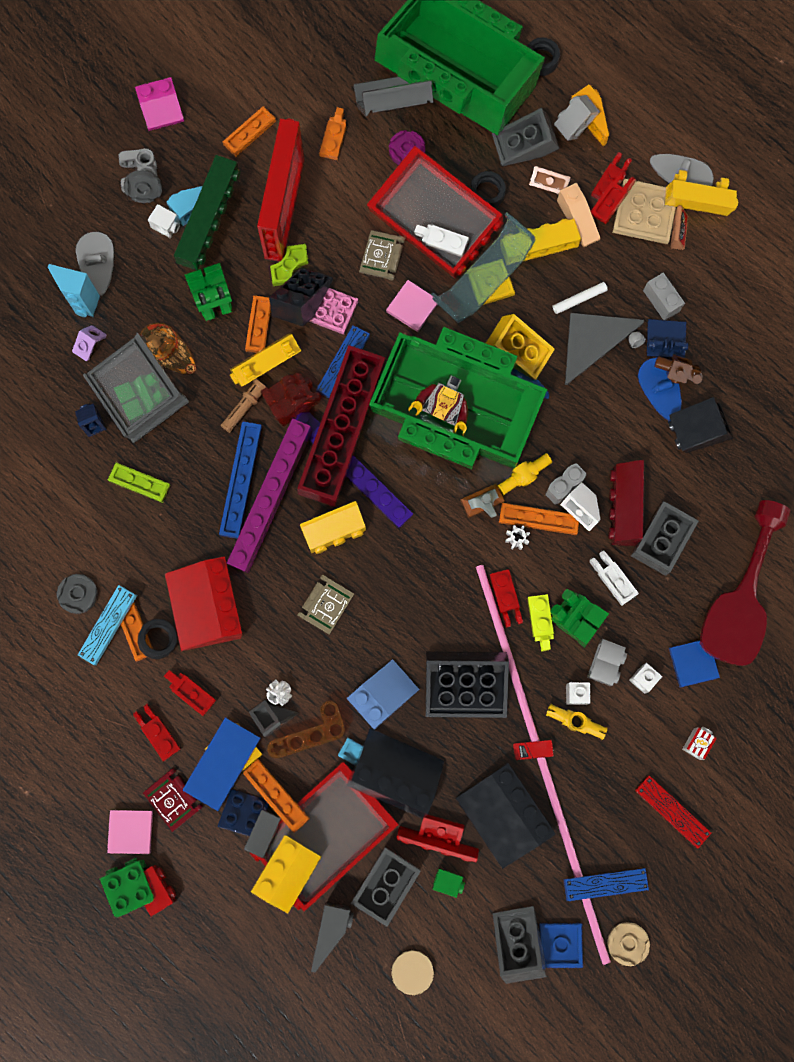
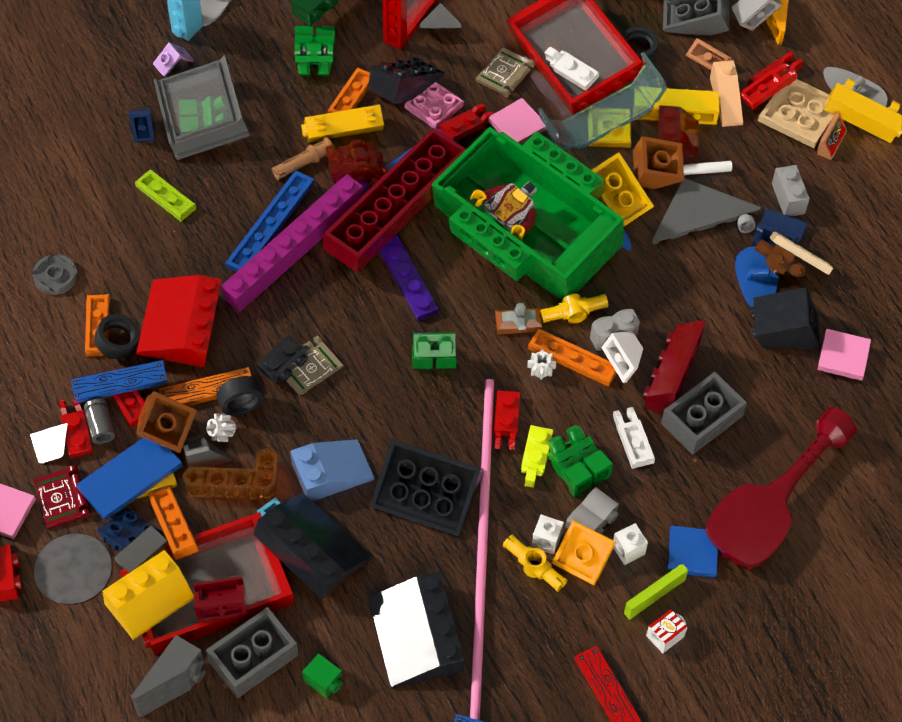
camera: 20 degrees right, 20 degrees down
medium azure tile [78,585,137,665] -> none
clear orange shield [140,323,196,374] -> none
lime tile [270,244,308,286] -> none
yellow slope [300,501,366,554] -> none
red bracket [396,815,479,862] -> none
red sticker [513,740,553,760] -> none
none -> white sticker [30,423,67,463]
none -> flat silver sticker [34,534,112,604]
none -> blue tile [71,360,168,403]
none -> dark grey piece [84,398,115,444]
none -> dark orange slope [136,391,197,453]
none -> orange tile [159,367,251,406]
none -> dark red hinge [193,577,248,623]
none -> black tyre [216,376,263,416]
none -> black bracket [256,335,310,385]
none -> green hips [412,332,456,369]
none -> dark grey slope [420,3,461,28]
none -> red hinge [438,103,494,142]
none -> light orange tile [552,520,617,585]
none -> lime tile [624,564,688,620]
none -> dark orange slope [633,136,684,189]
none -> clear red slope [656,105,699,157]
none -> tan tile [770,231,833,275]
none -> bright pink tile [817,329,871,381]

